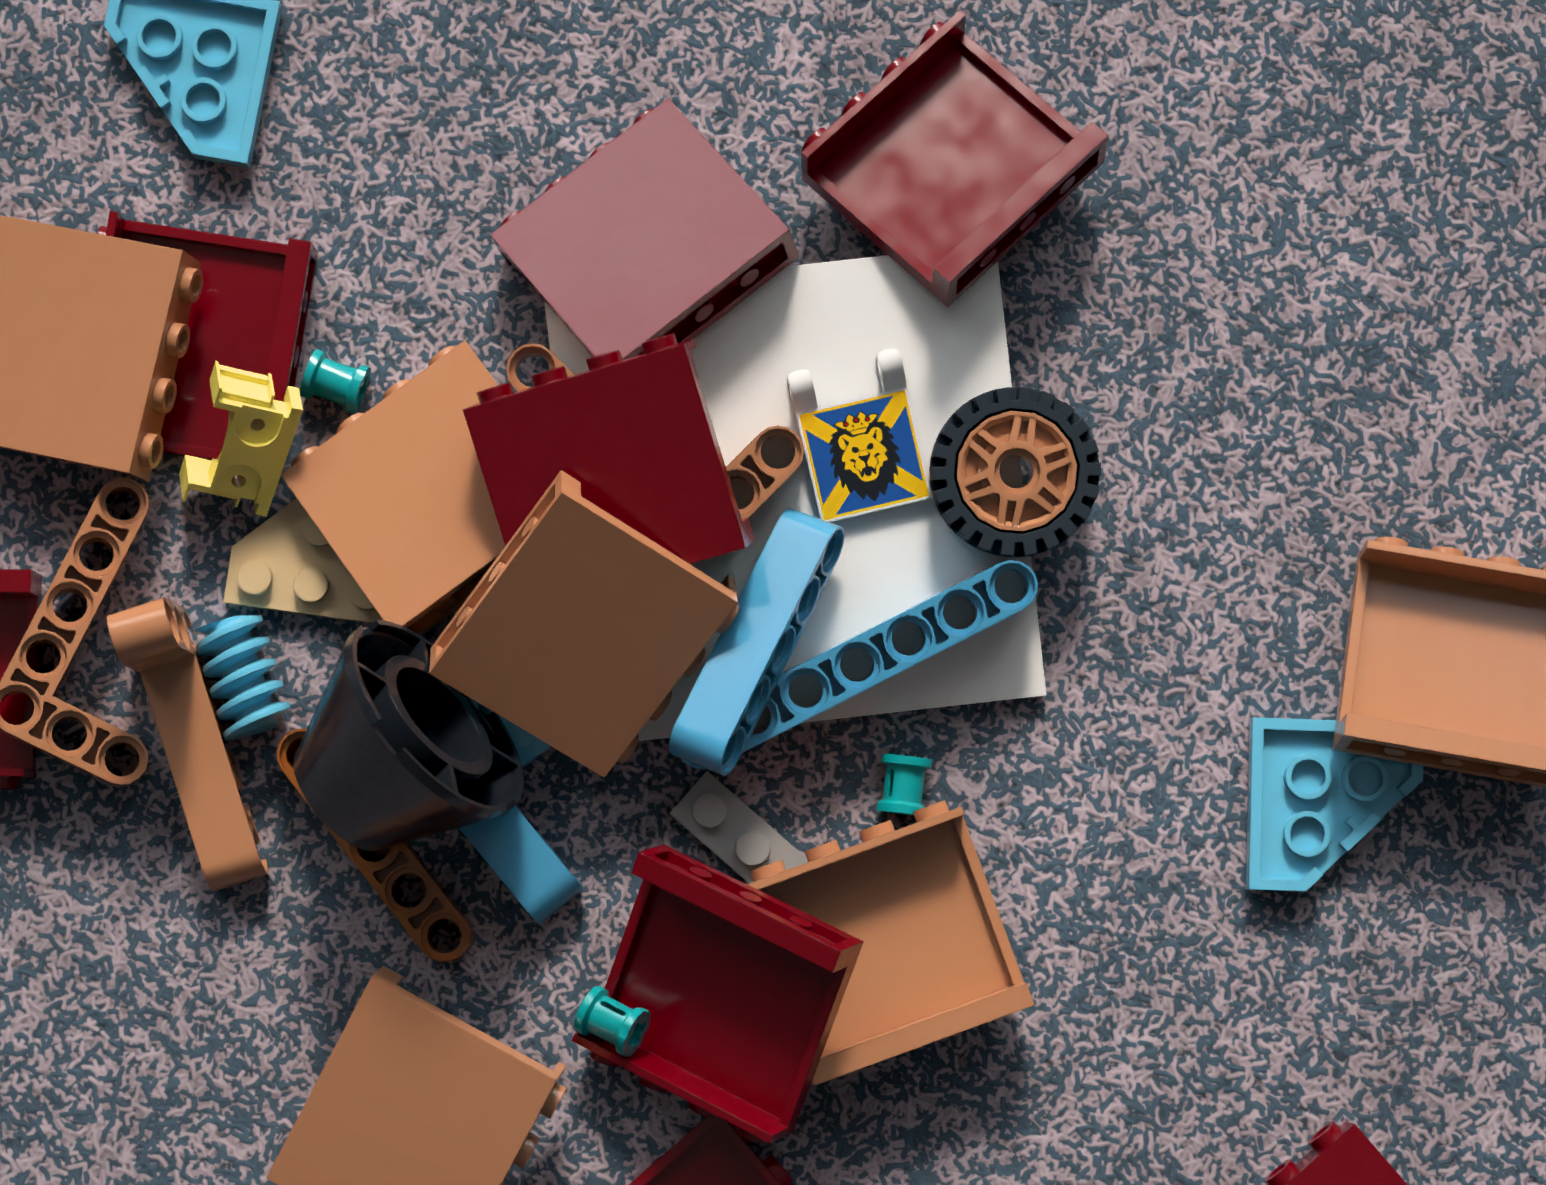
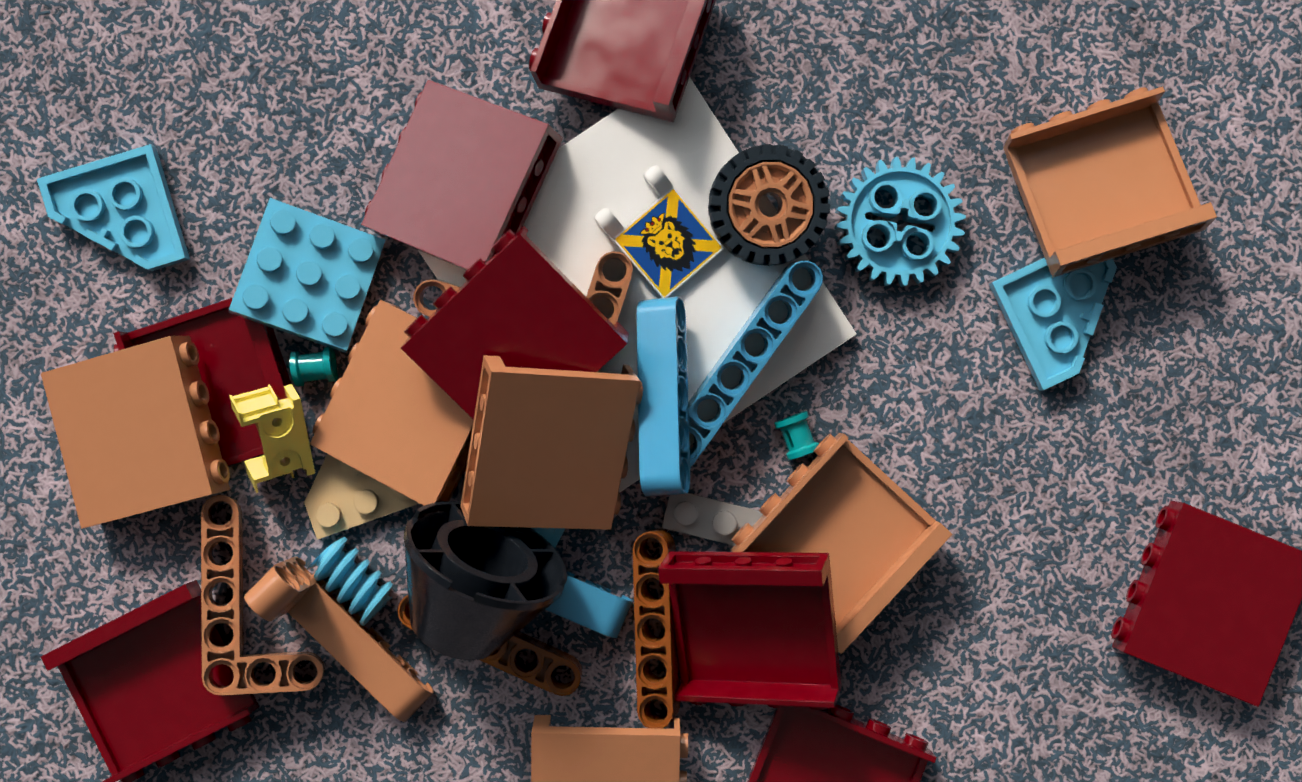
camera: 25 degrees left, 5 degrees up
teal bush [574,985,651,1057] -> none
none -> medium azure plate [229,198,386,353]
none -> dark orange beam [632,528,680,729]
none -> medium azure gear [834,157,966,287]

